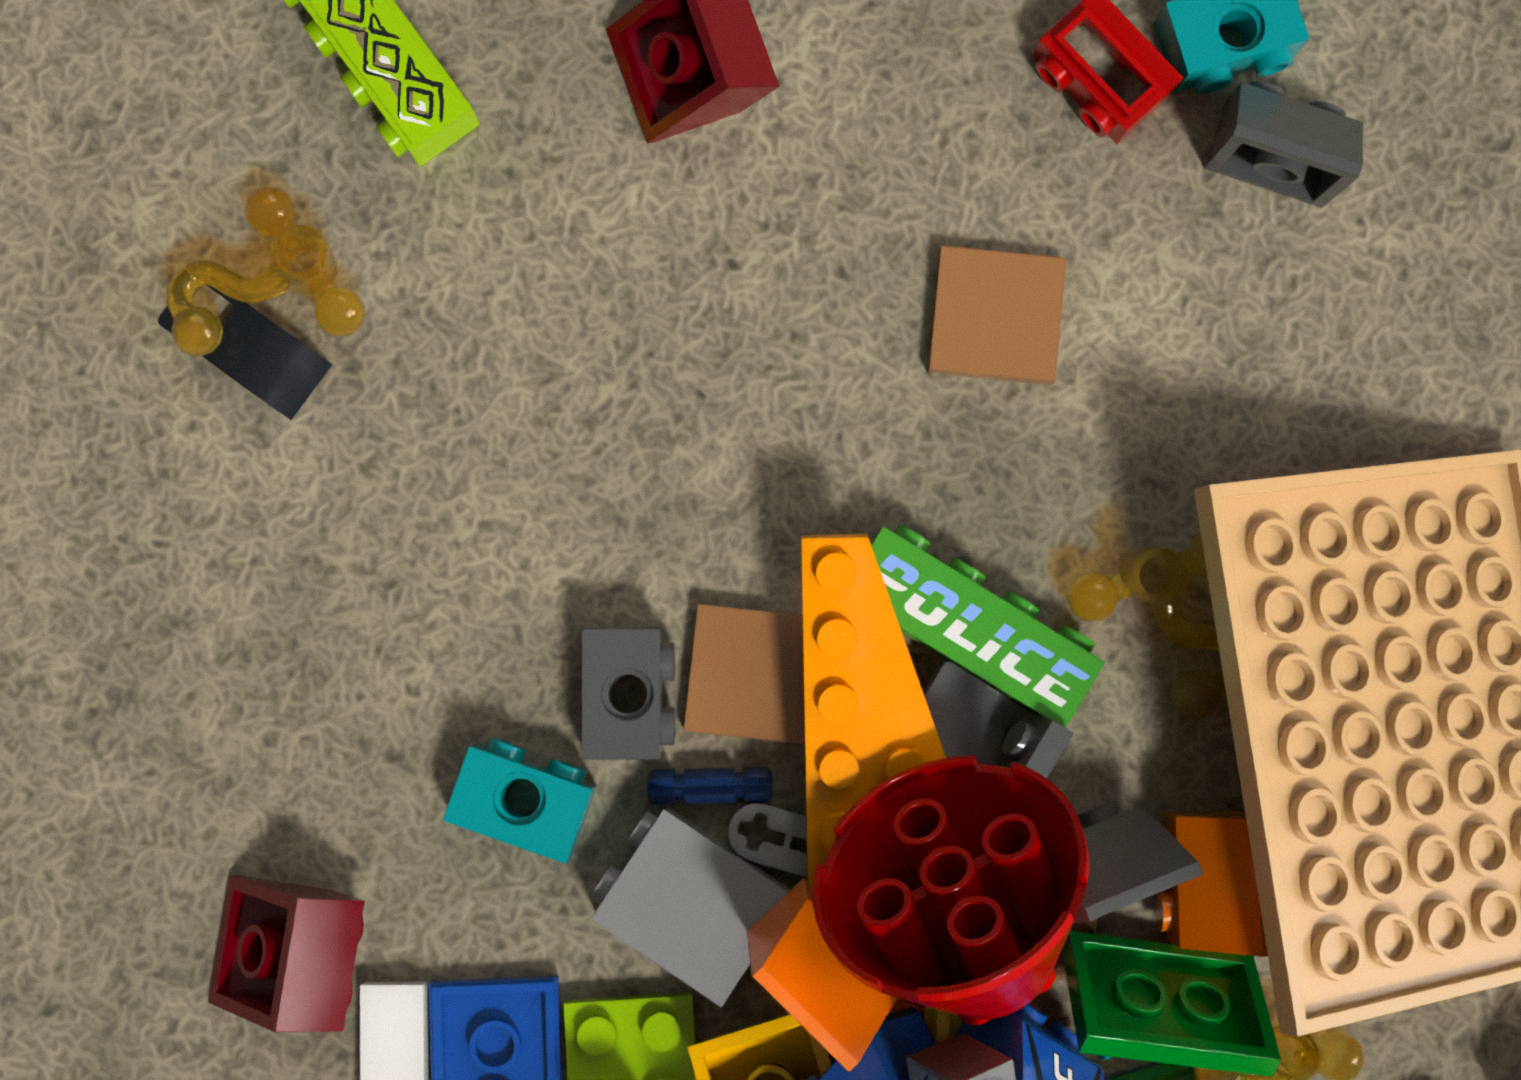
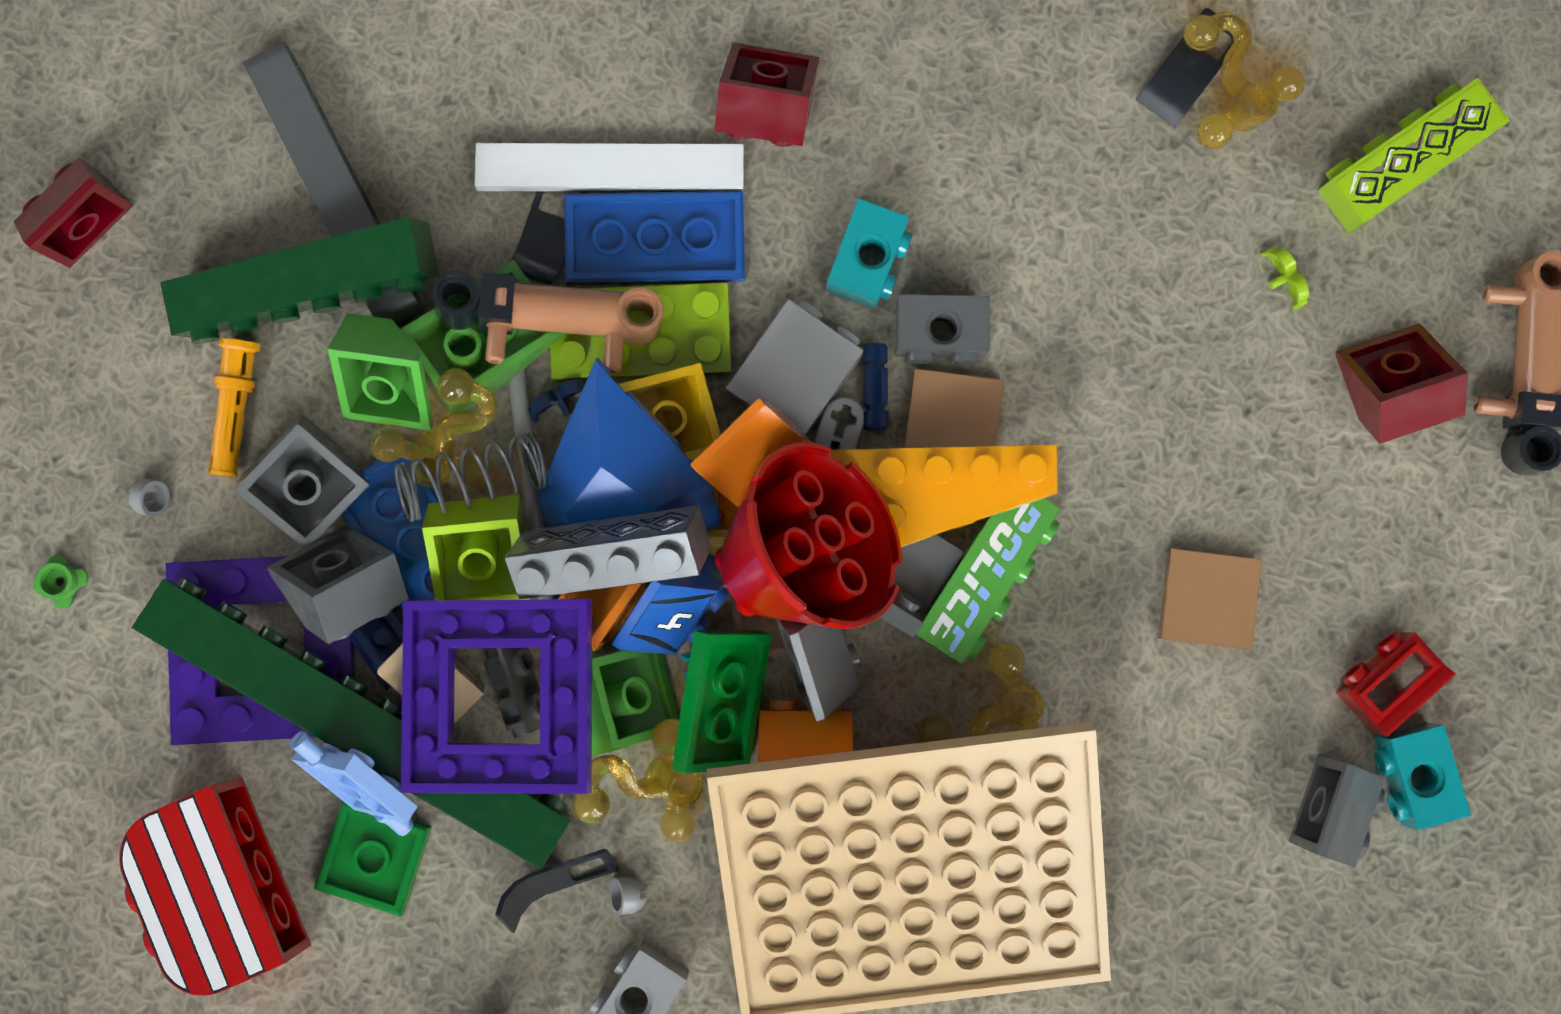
camera: 95 degrees right, 0 degrees up
none -> lime piece [1260,246,1309,312]

